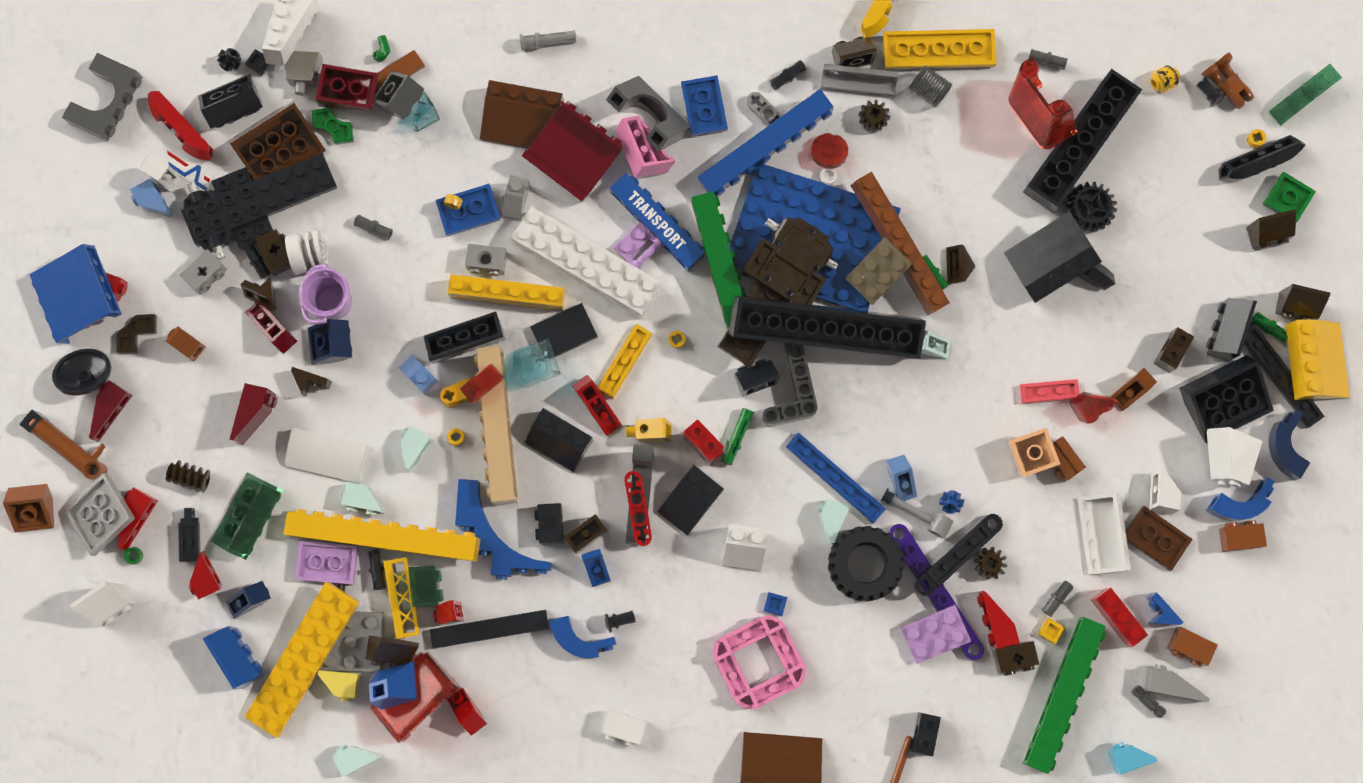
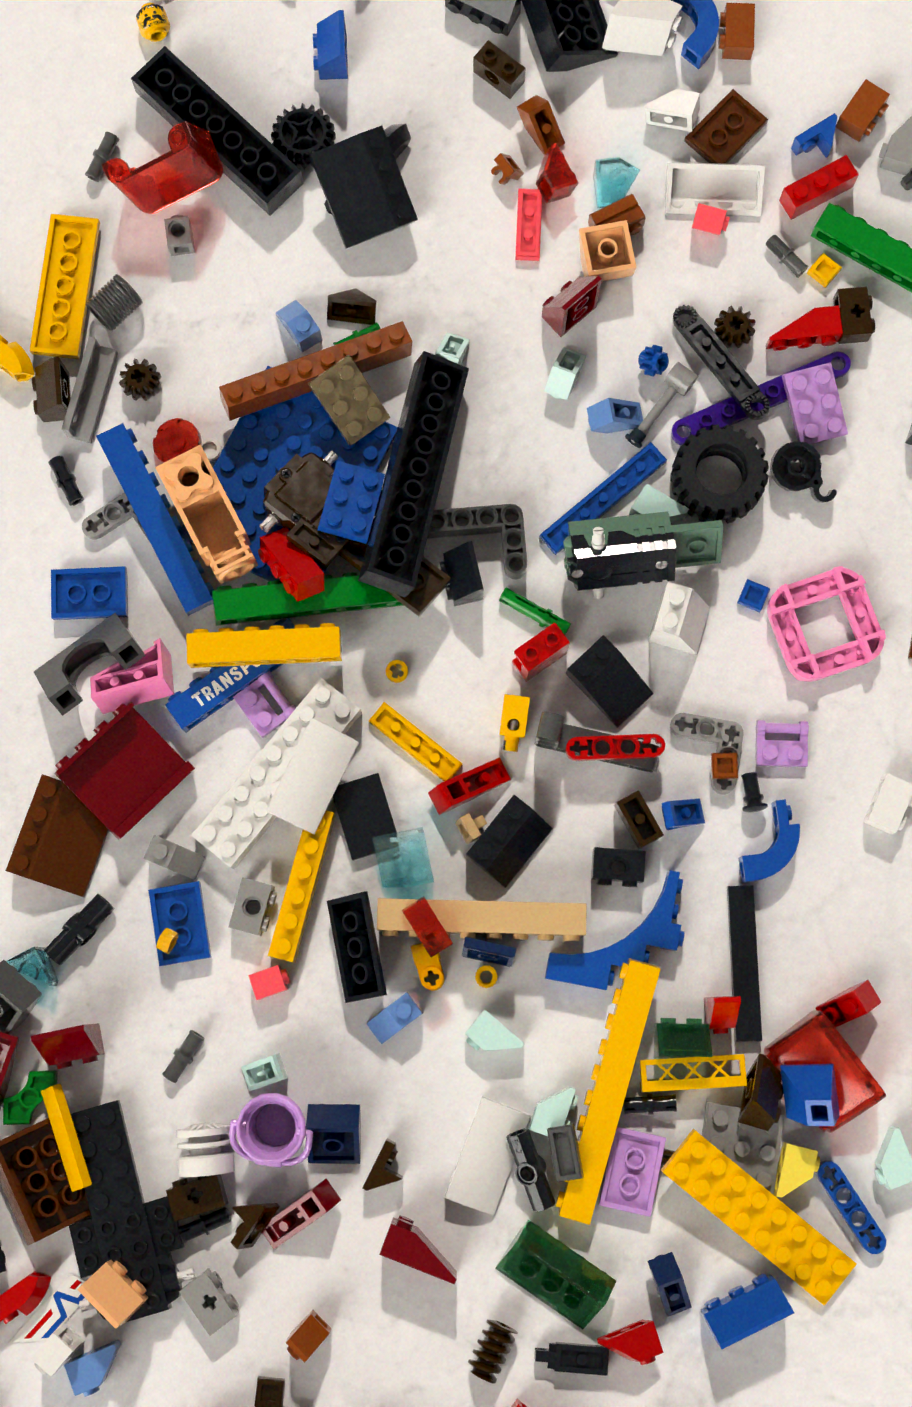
camera: 80 degrees left, 0 degrees up
none -> dark red slope [31,1023,105,1069]
none -> yellow tile [41,1083,92,1192]
none -> black piece [44,894,115,965]
none -> light nougat slope [77,1260,149,1329]
none -> light nougat piece [155,445,258,584]
none -> light grey brick [164,215,195,256]
none -> yellow brick [186,623,342,668]
none -> light aqua slope [241,1053,288,1092]
none -> coral brick [248,965,291,1000]
none -> red brick [258,527,324,602]
none -> white slope [266,718,359,835]
none -> medium blue slope [276,300,322,352]
none -> blue slope [313,10,348,80]
none -> blue plate [318,460,385,544]
none -> tan tile [455,813,487,845]
none -> dark blue tile [462,937,516,967]
none -> dark orange tile [491,153,524,185]
none -> black piece [506,1128,556,1212]
none -> dark red slope [542,275,602,337]
none -> light aqua slope [544,347,586,400]
none -> dark grey tile [547,1124,584,1182]
none -> piece [563,512,723,599]
none -> clear light blue slope [593,157,640,208]
none -> light grey beam [670,713,743,795]
none -> coral brick [692,203,730,235]
none -> dark orange tile [711,753,738,779]
none -> lavender plate [756,720,809,767]
none -> black piece [770,441,837,503]
none -> blue beam [816,1160,886,1254]

